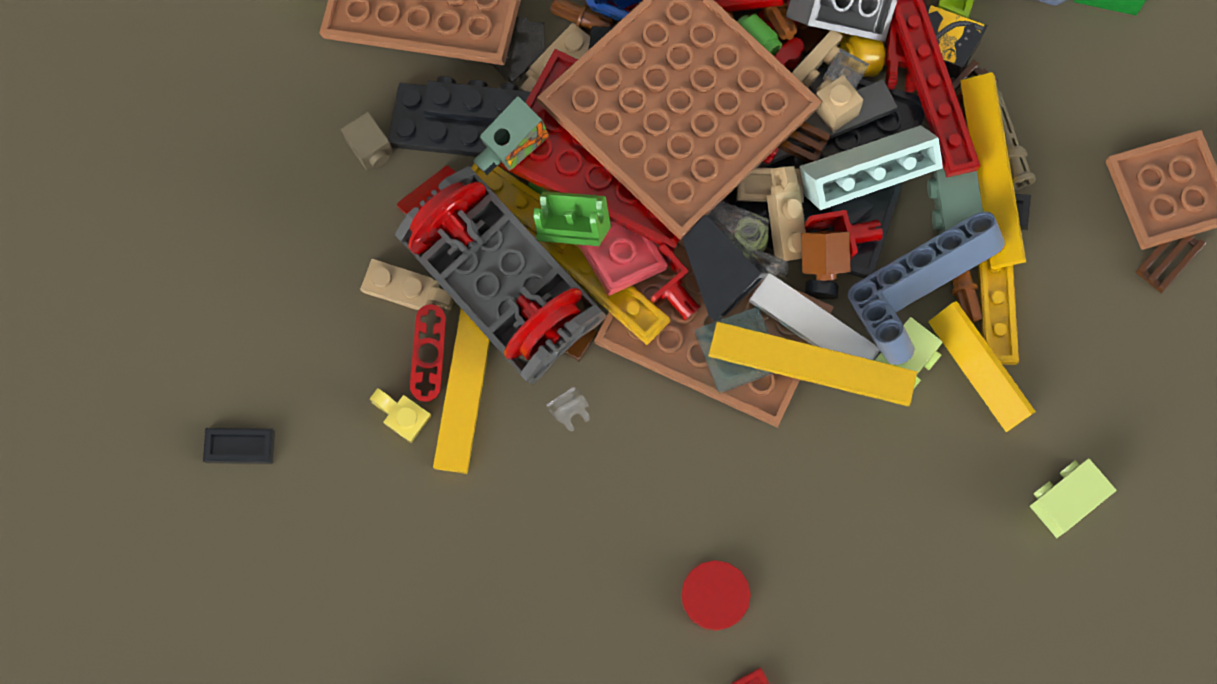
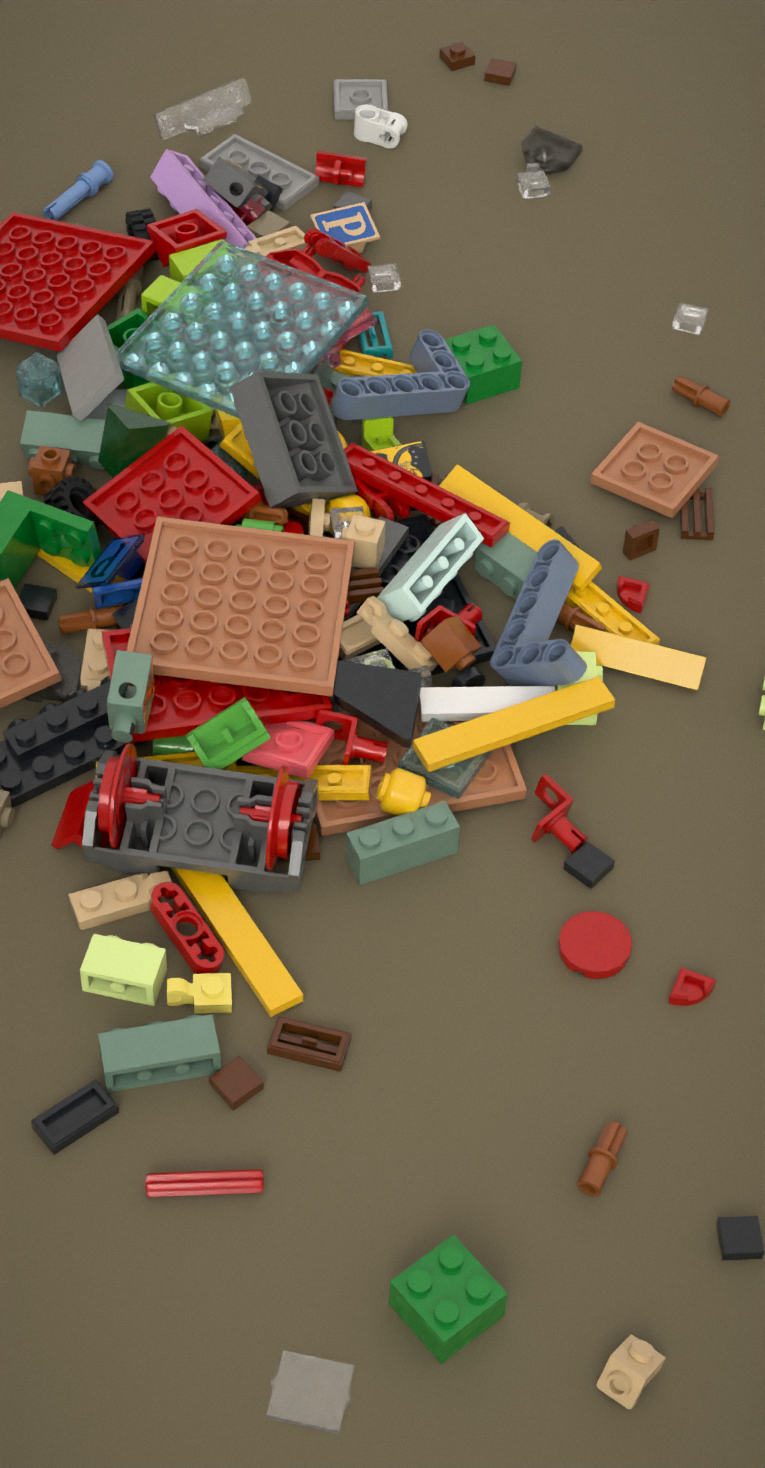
camera: 45 degrees left, 25 degrees down
clear tile [546,387,590,431] -> none
none -> yellowish green brick [80,934,167,1006]
none -> sand green brick [98,1014,221,1093]
none -> axle [145,1169,264,1197]
none -> reddish brown tile [209,1056,264,1110]
none -> reddish brown tile [267,1016,351,1072]
none -> sand green brick [346,801,460,886]
none -> yellow head [375,768,431,816]
none -> red bracket [531,774,588,854]
none -> black tile [564,841,615,889]
none -> red tile [616,576,650,613]
none -> reddish brown plate [623,520,660,561]

